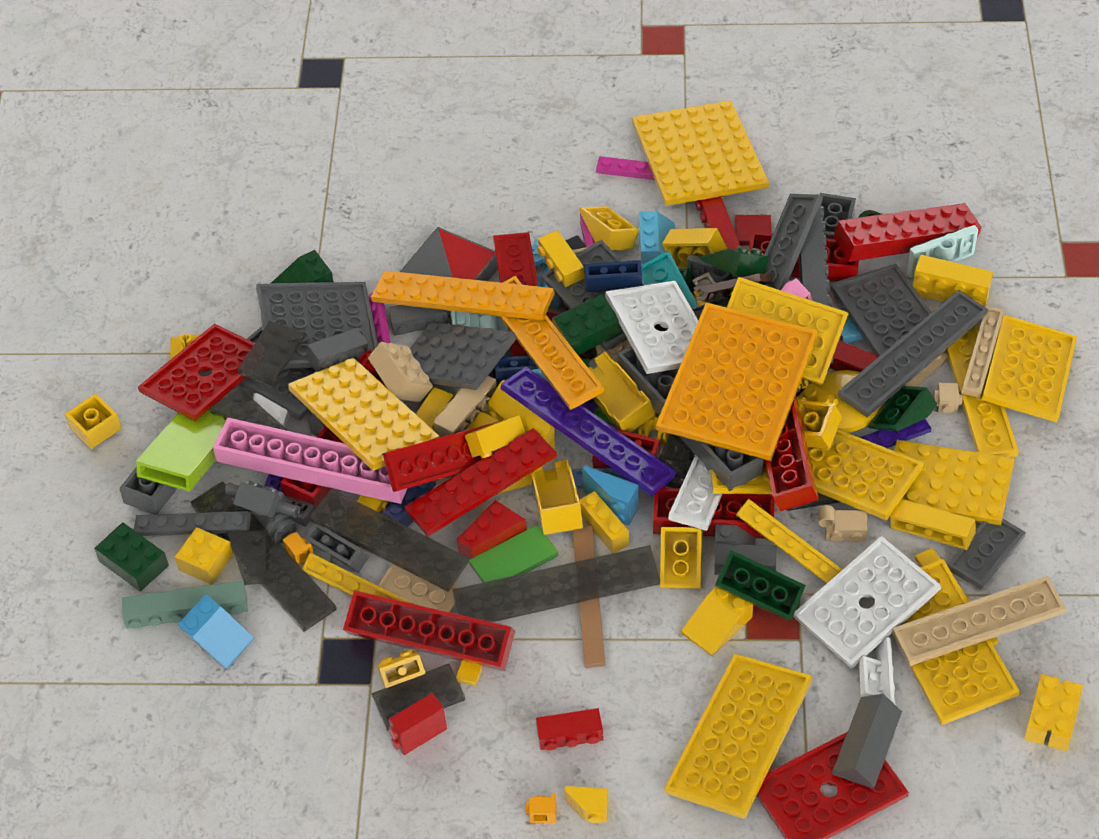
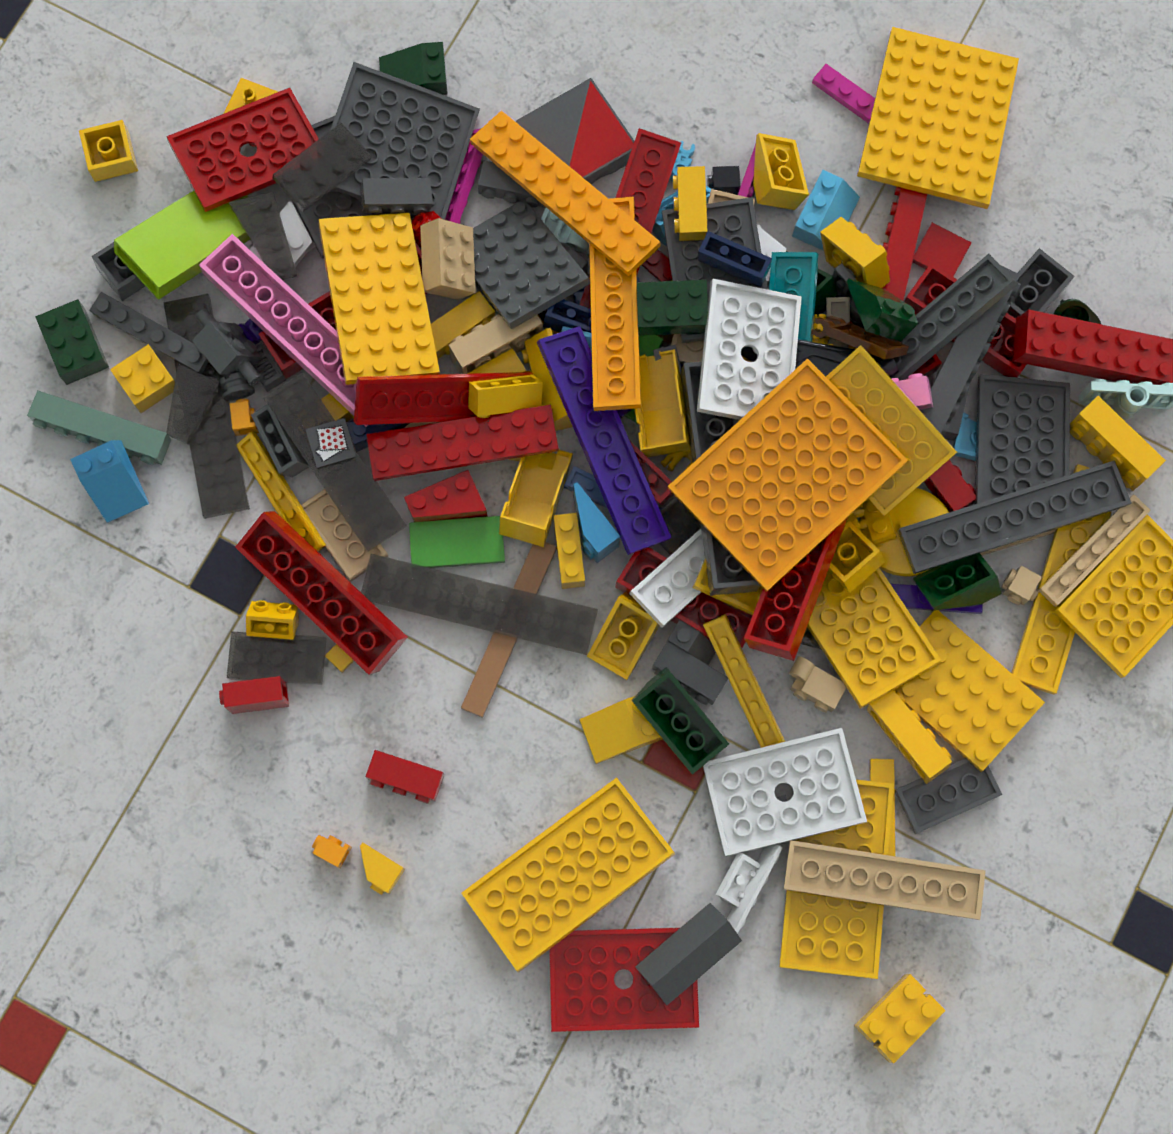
camera: 20 degrees right, 25 degrees up
none -> sticker [305,418,356,468]

